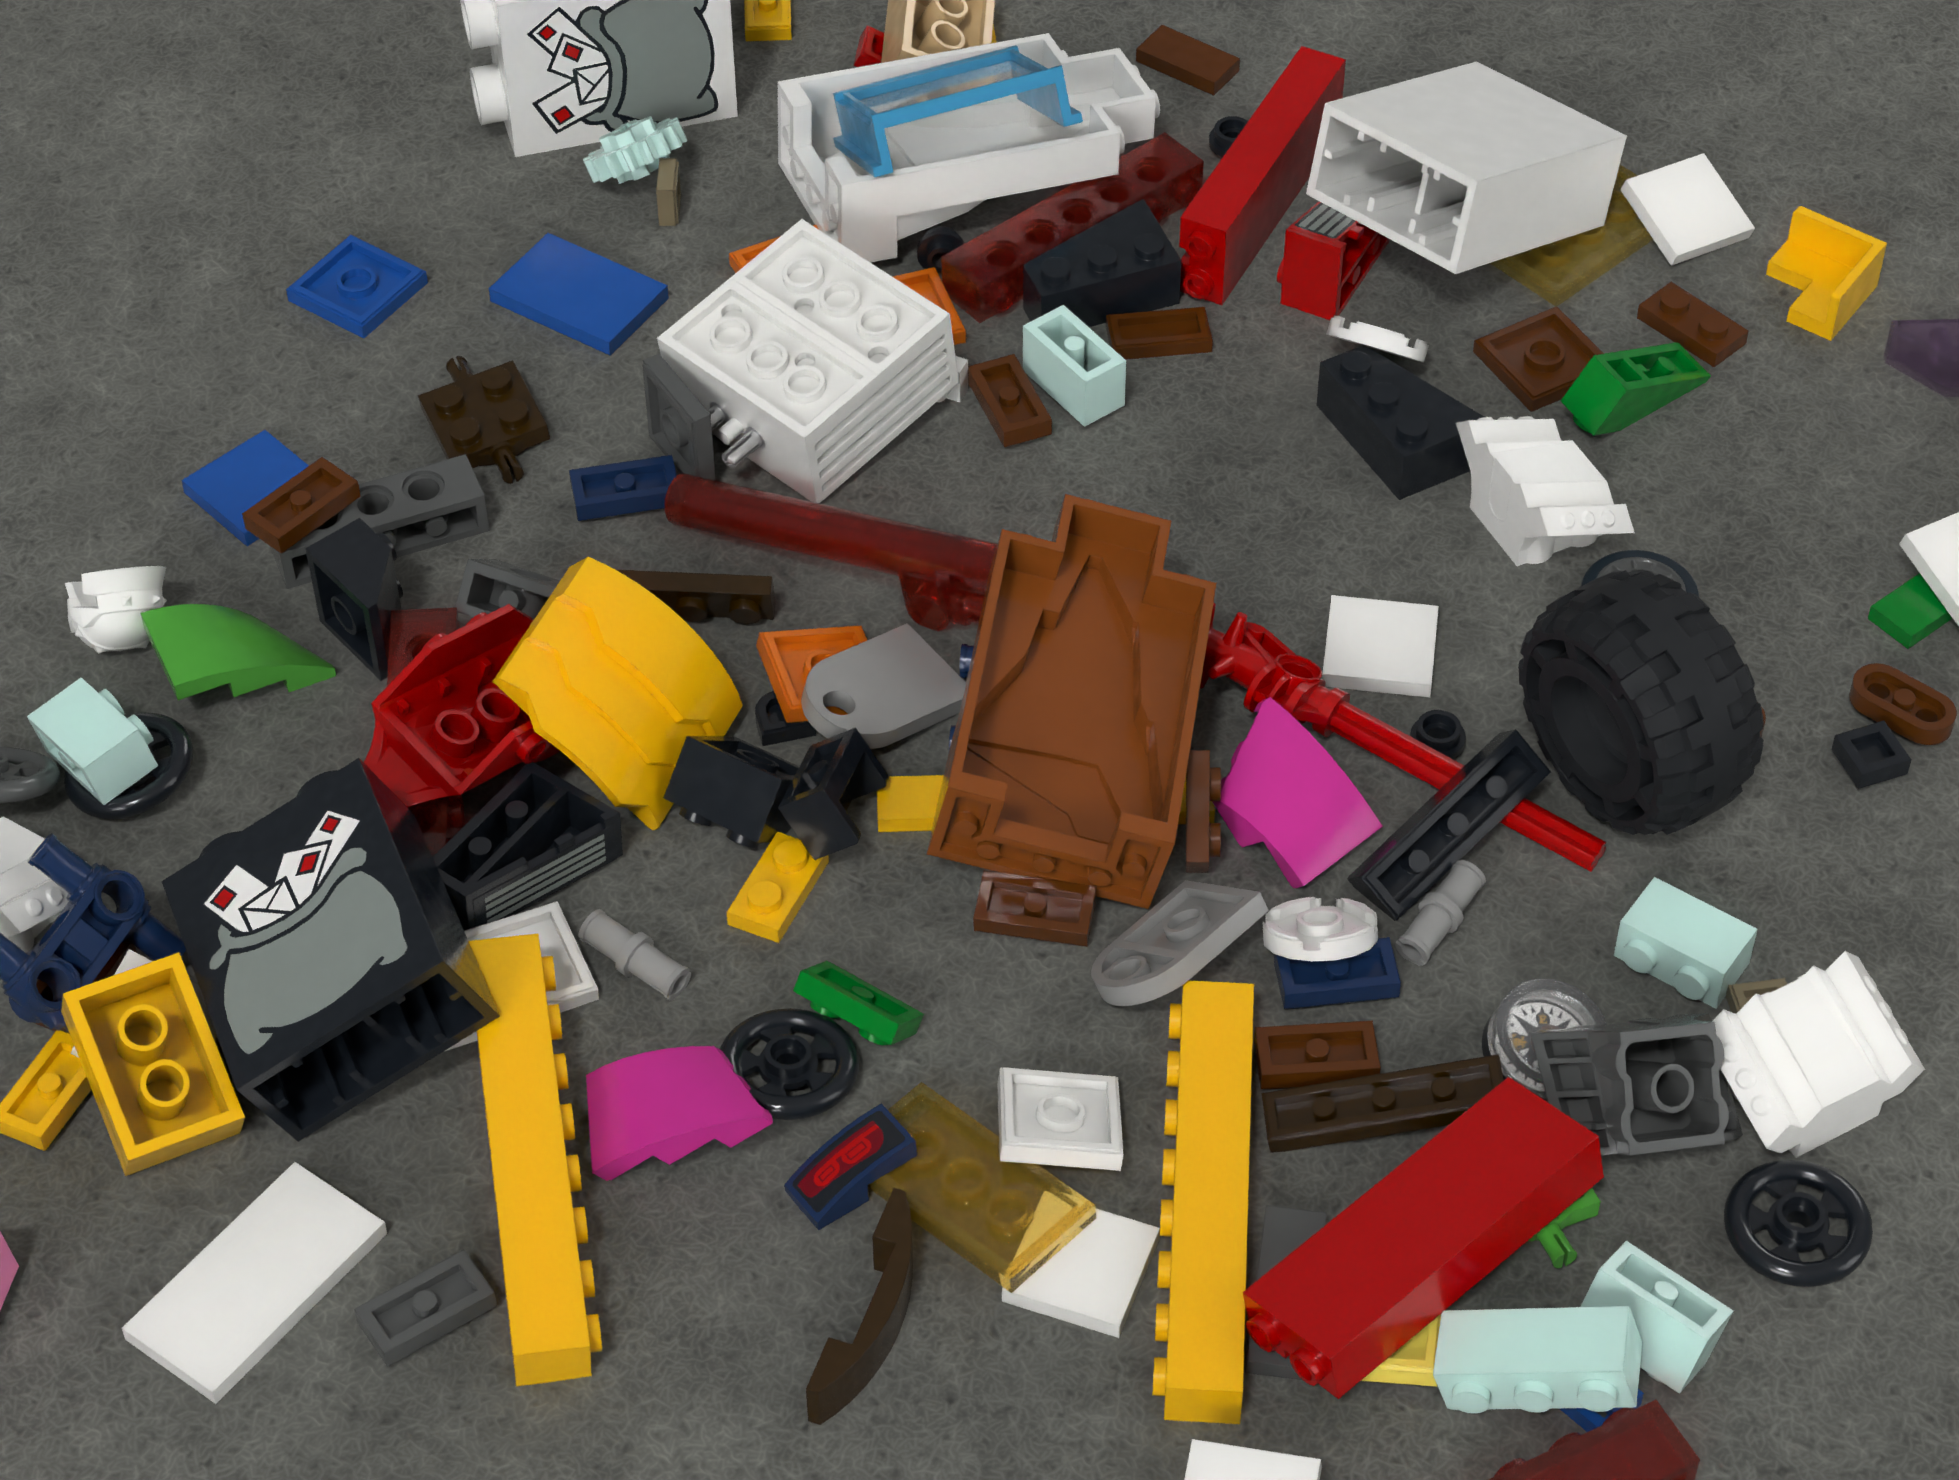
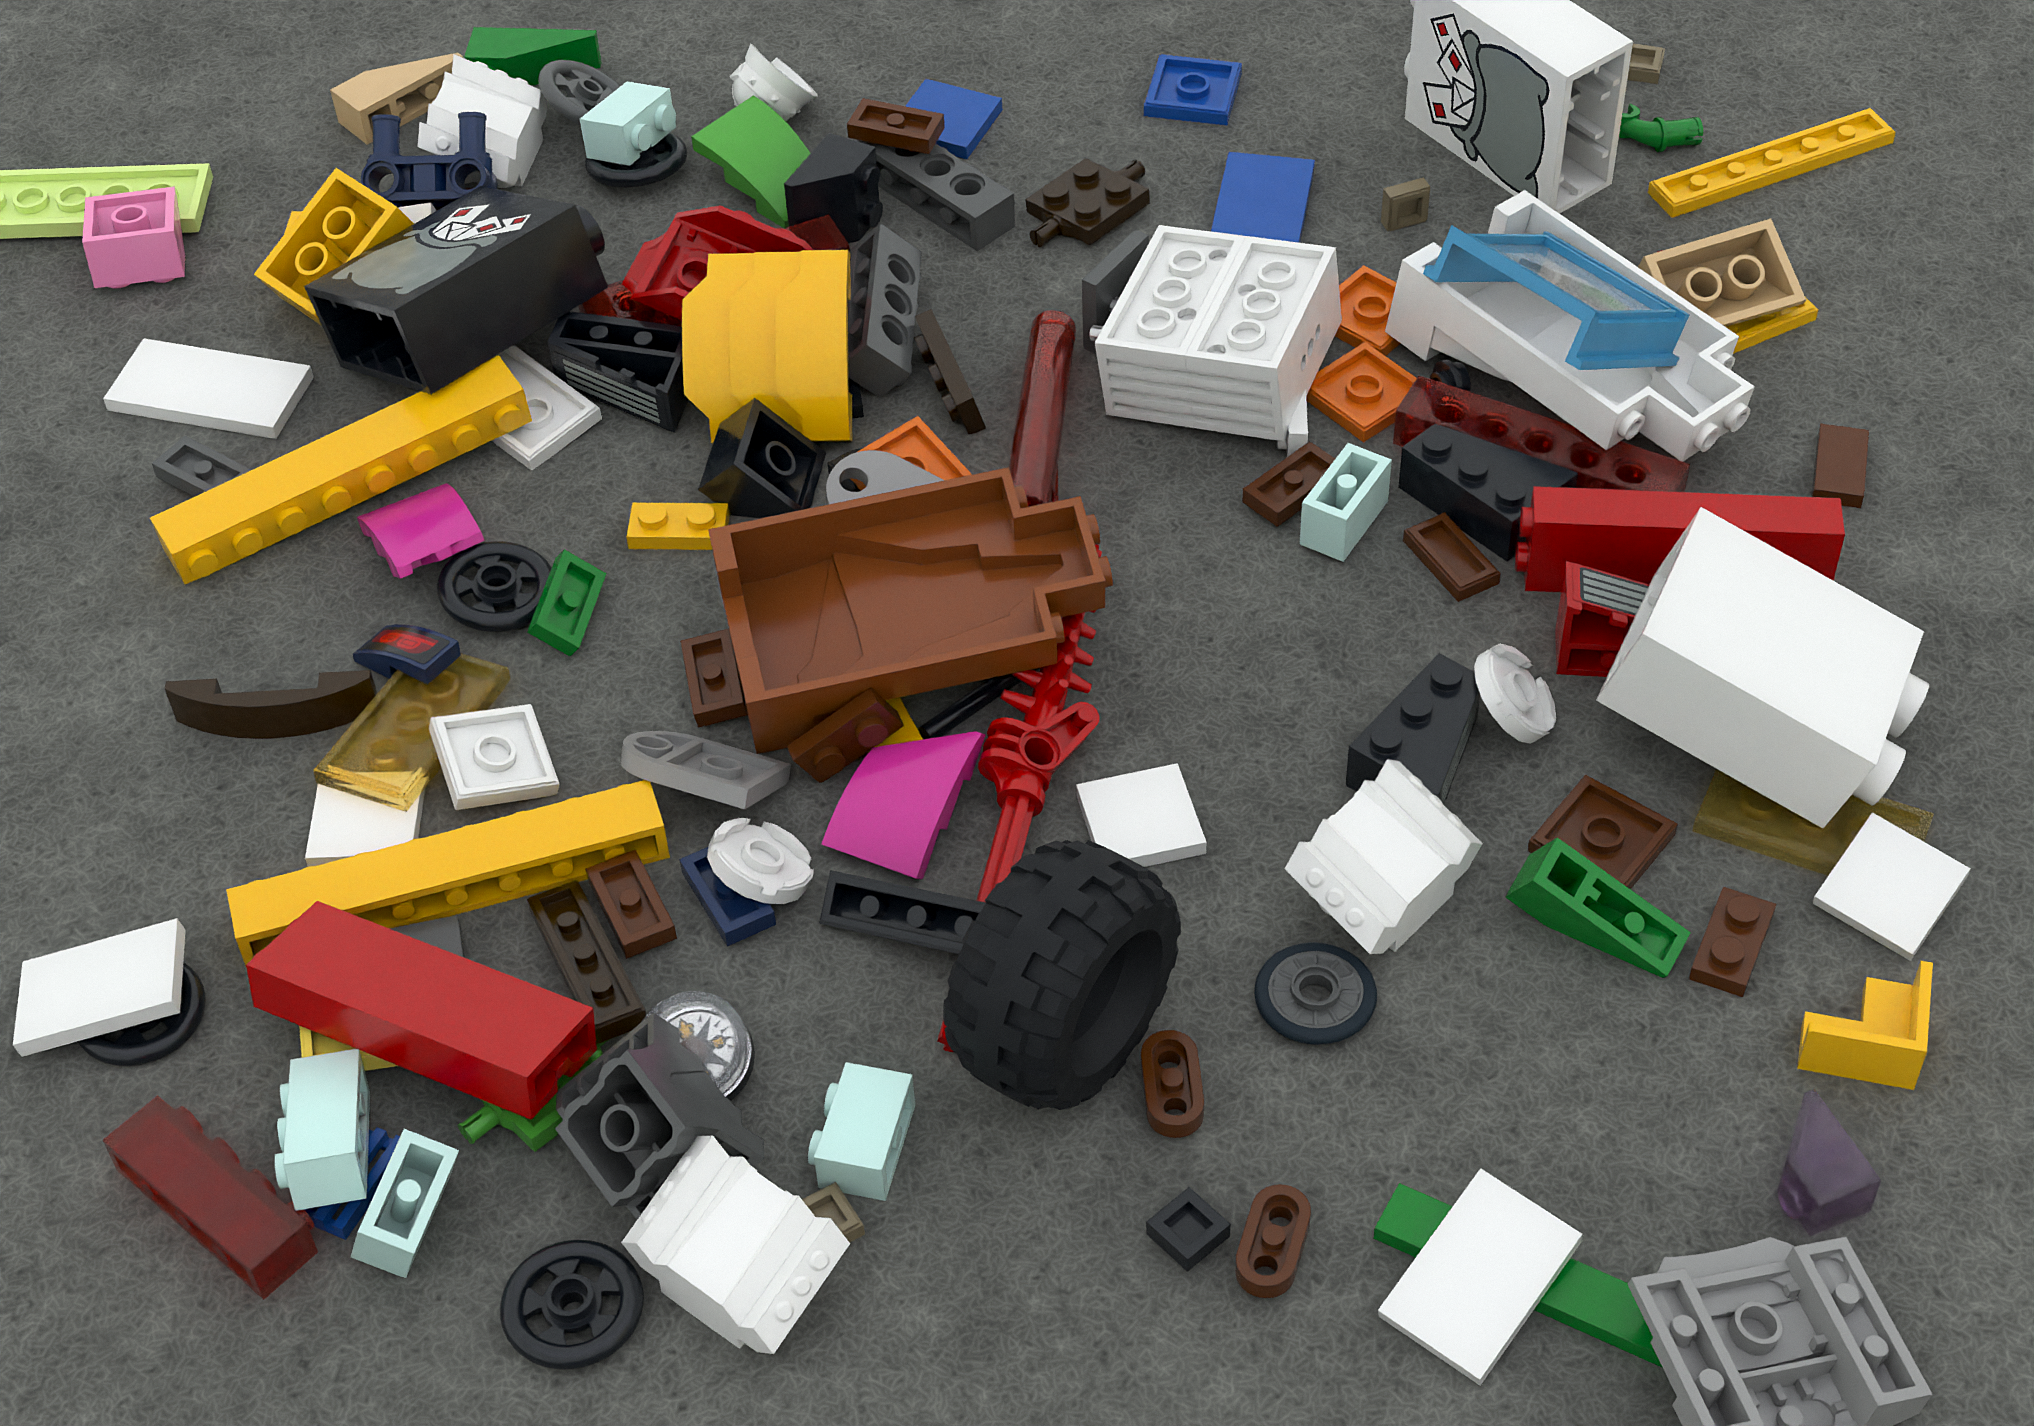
camera: 70 degrees right, 0 degrees up
dark blue plate [569,455,681,521] -> none
light grey pin [578,909,691,1001] -> none
light aqua gear [583,116,687,184] -> none
black panel [778,727,889,860] -> none
light grey pin [1395,860,1486,966] -> none

